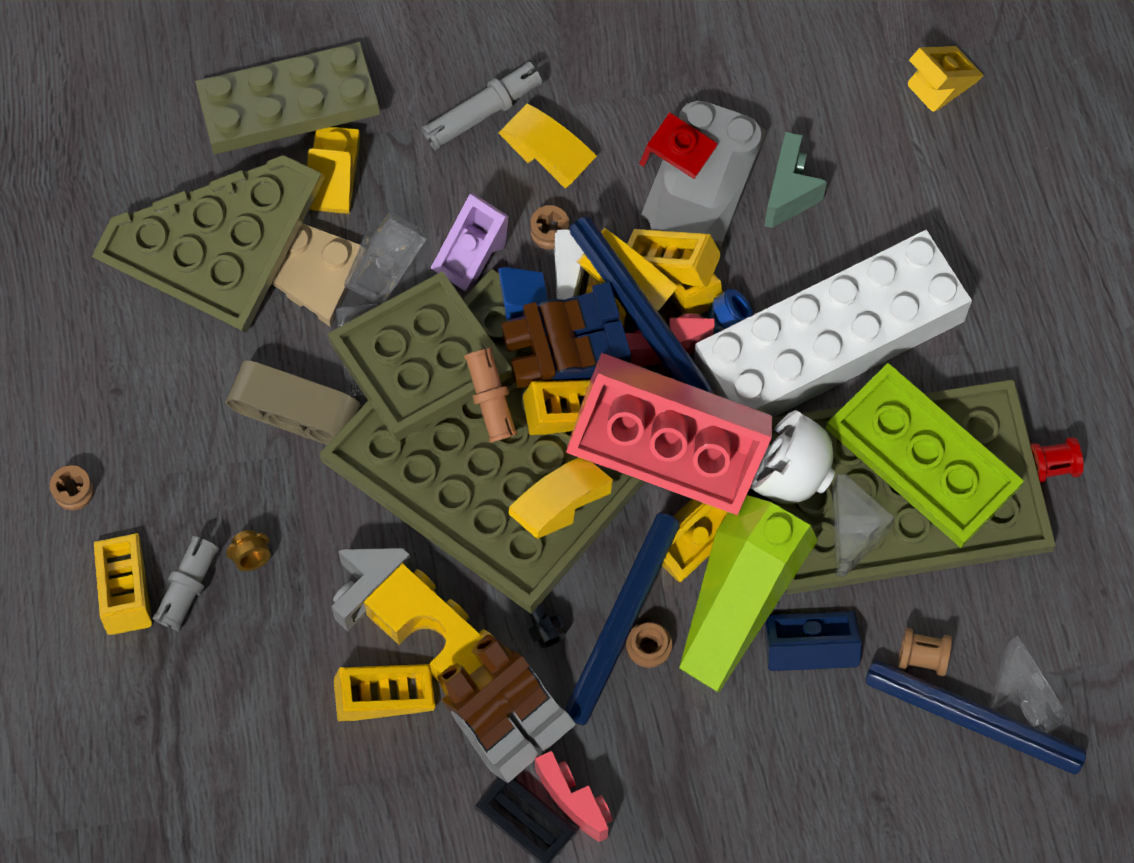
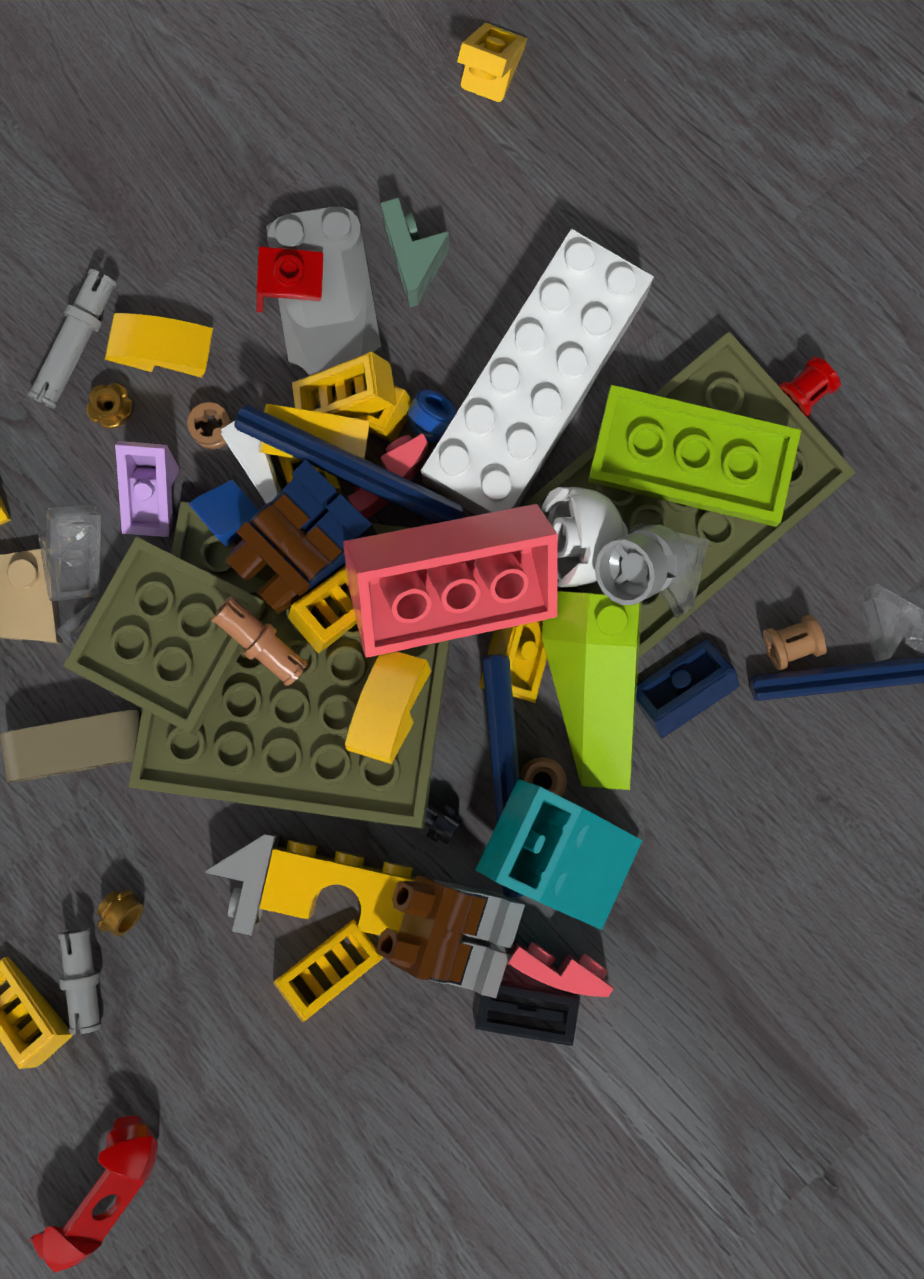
camera: 30 degrees left, 15 degrees up
none -> red piece [30,1116,158,1273]
none -> pearl gold plate [86,383,133,429]
none -> teal slope [476,779,643,930]
none -> light grey wheel [595,525,688,605]

